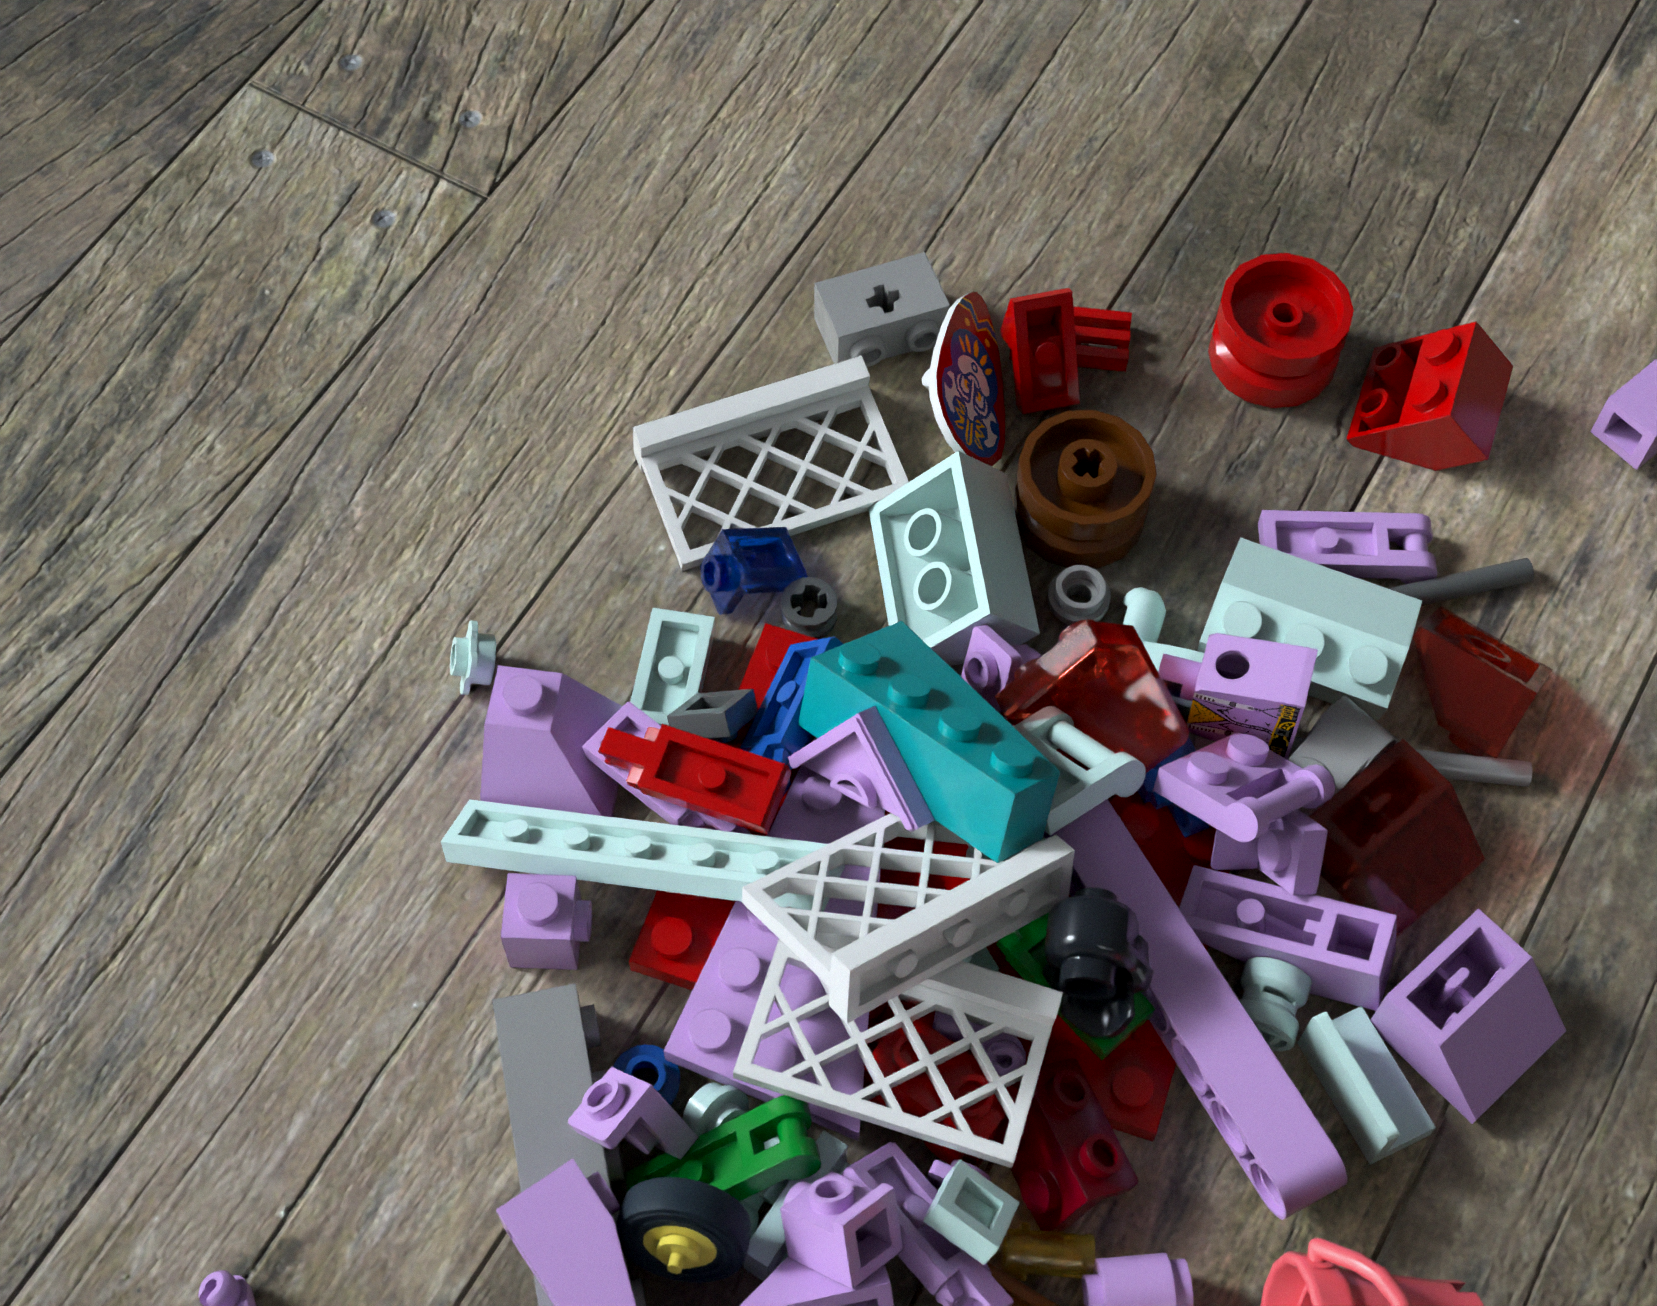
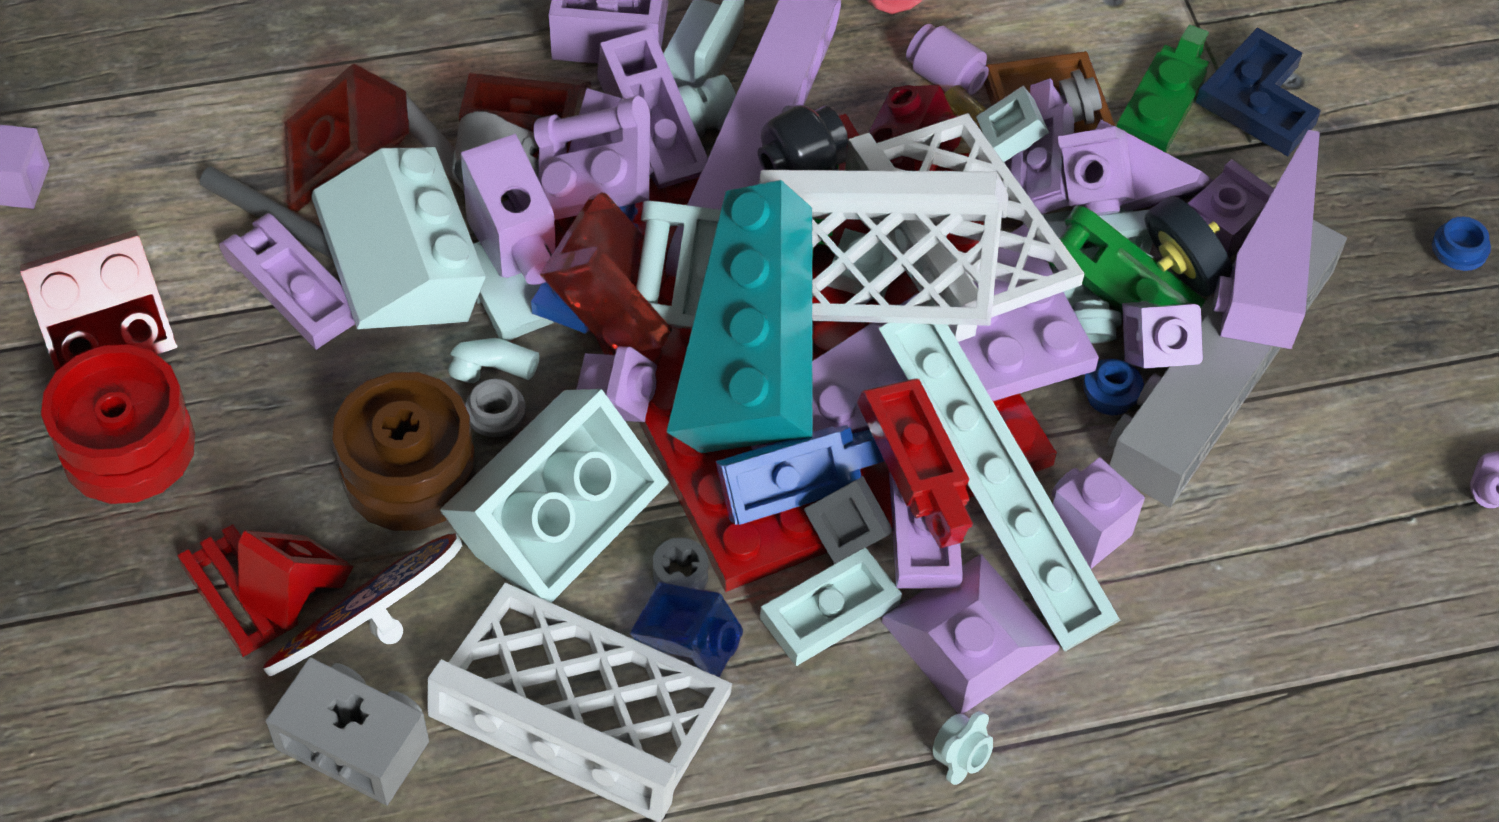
camera: 135 degrees left, 5 degrees down
lavender tile [788,706,934,832] -> none

